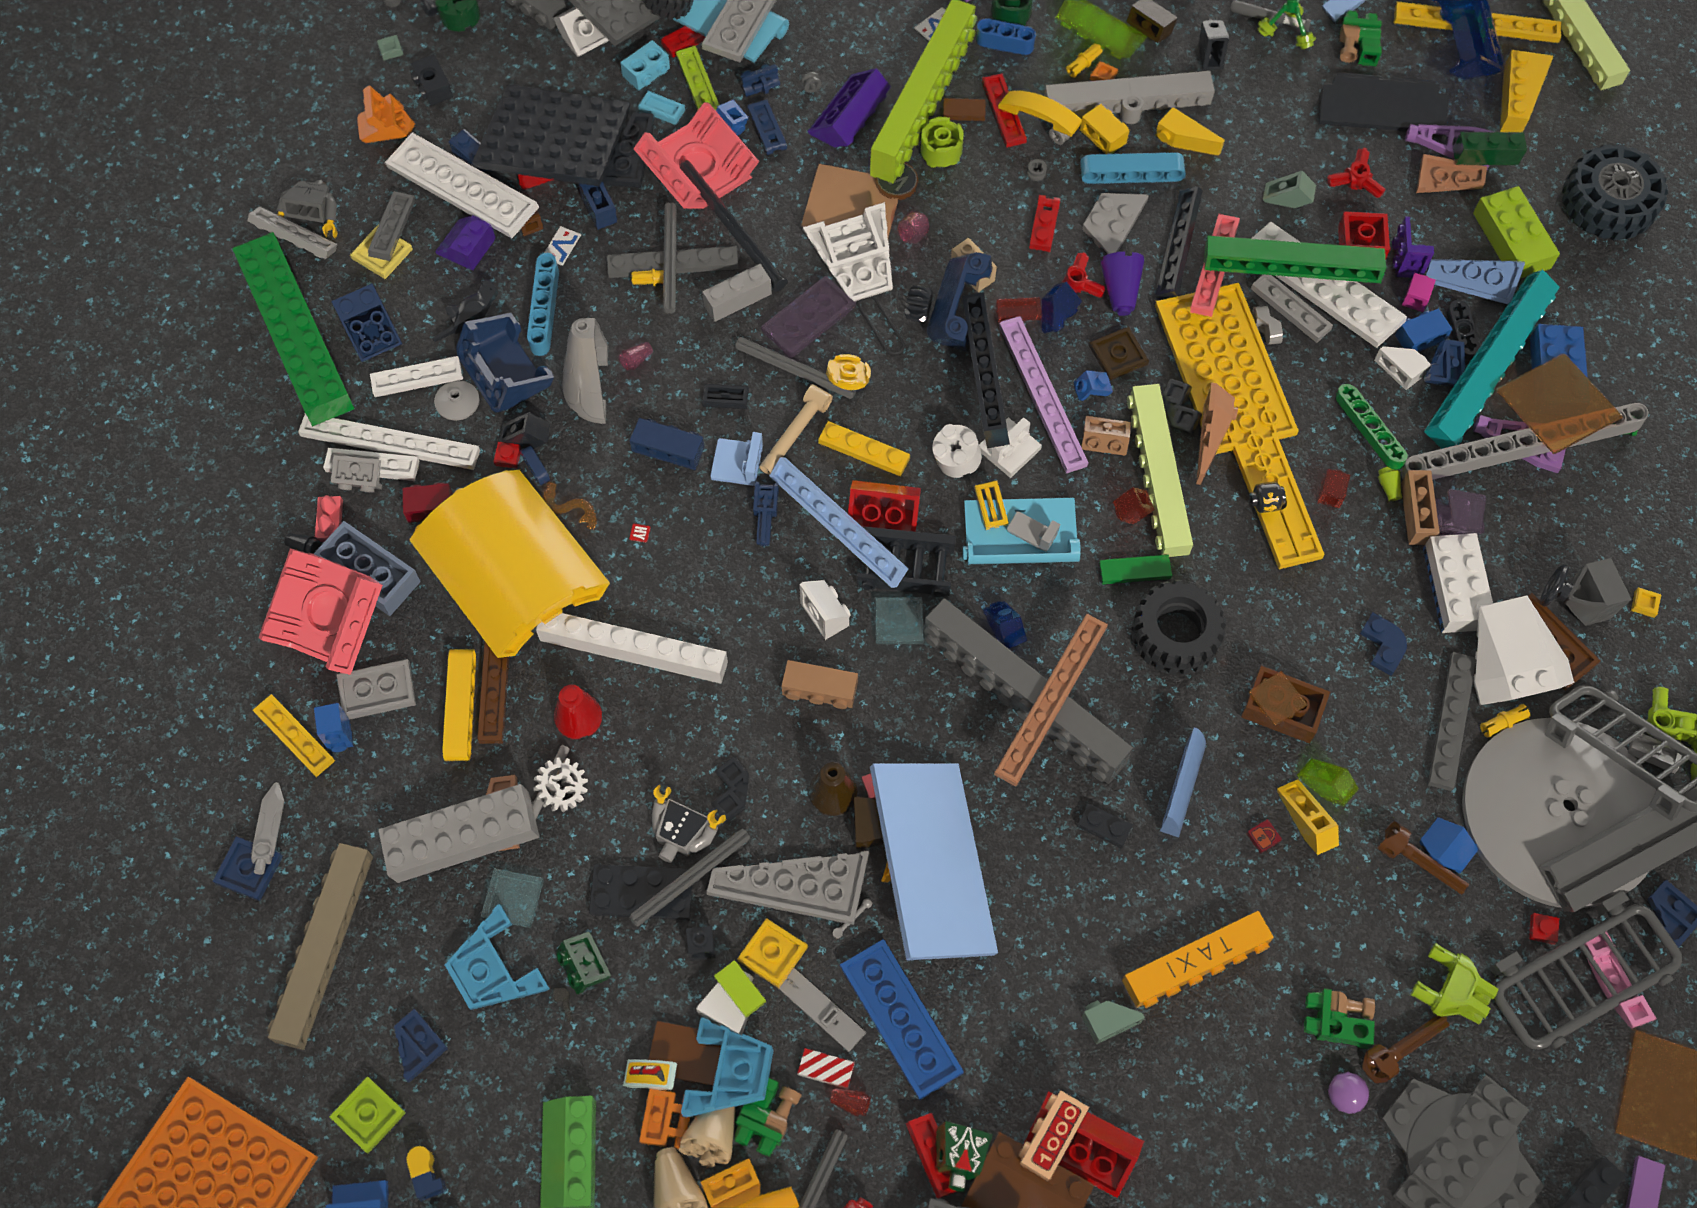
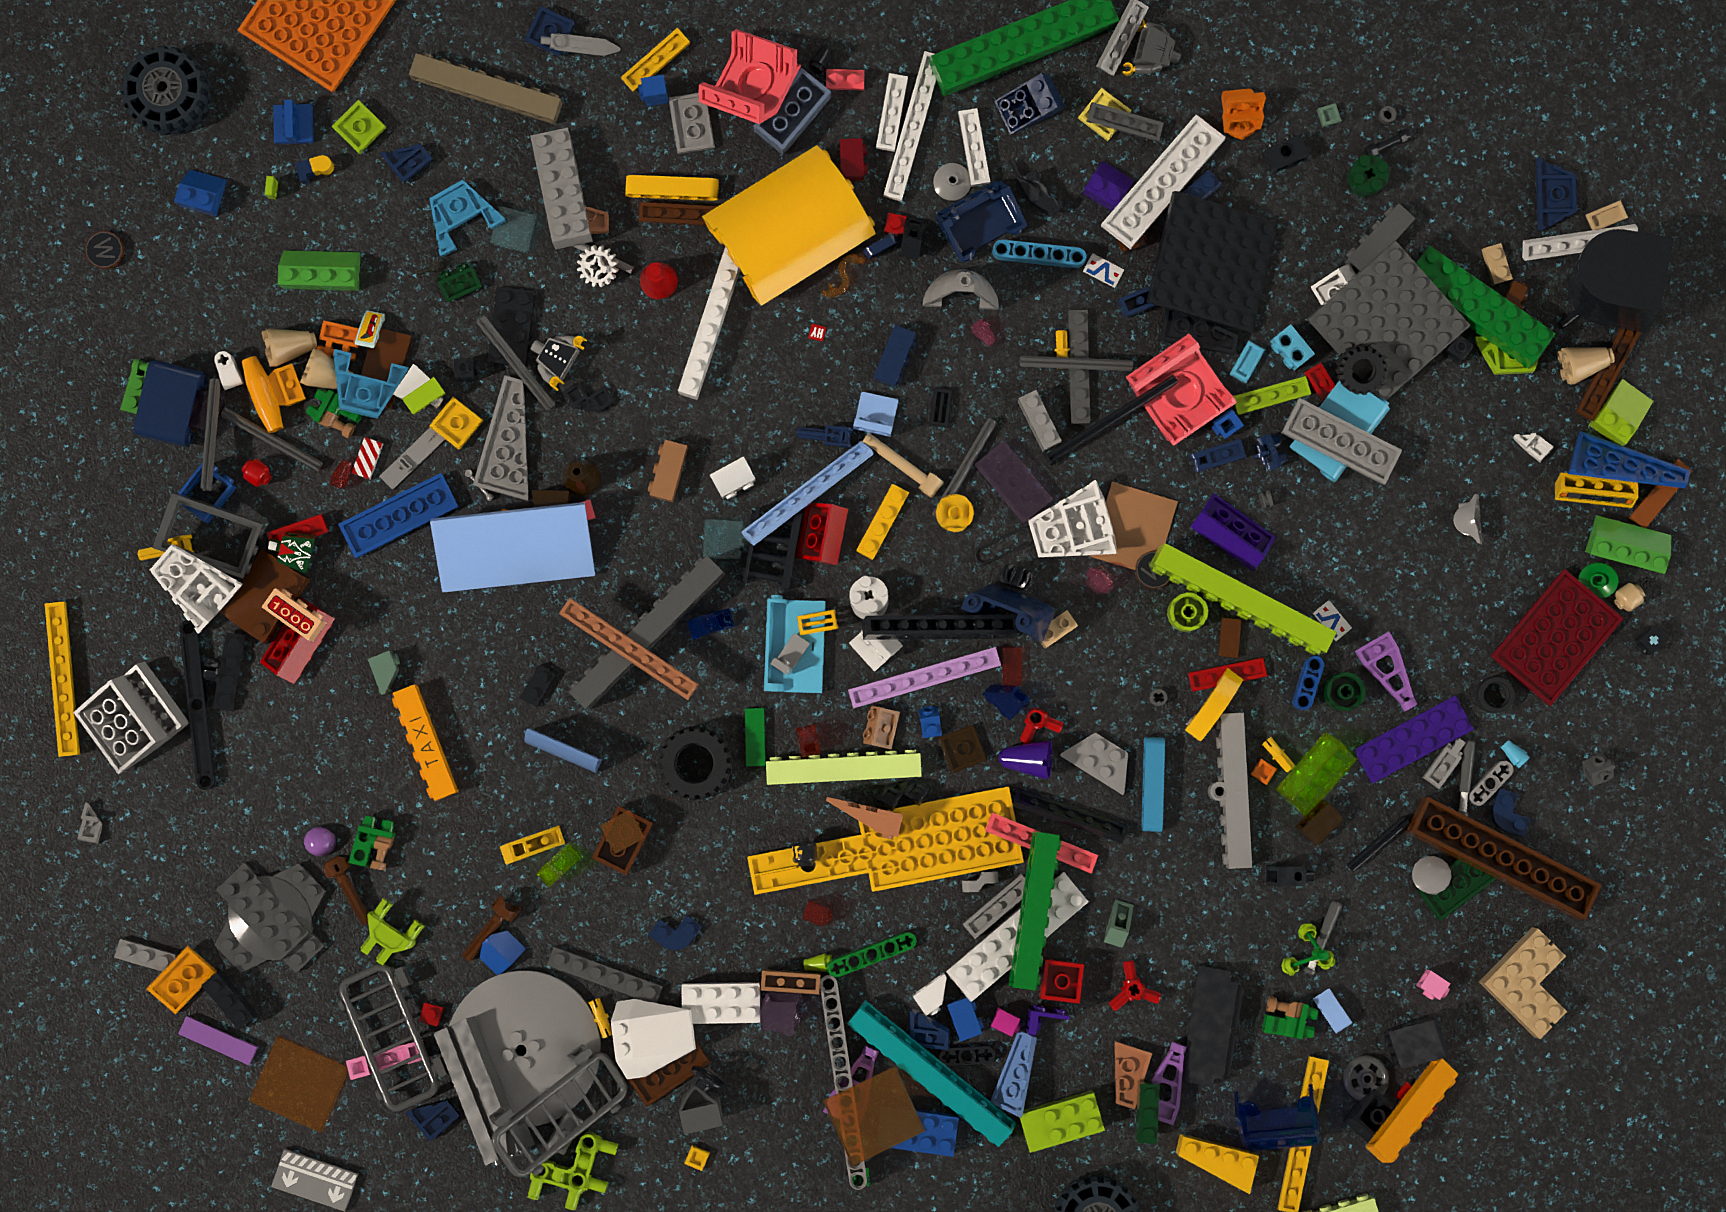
camera: 90 degrees right, 20 degrees up
light grey bracket [331,455,382,493] -> none
red plate [1029,195,1061,252] -> none
yellow brick [1080,104,1129,154] -> none
yellow slope [1155,107,1224,156] -> none
tile [1246,819,1282,854] -> none

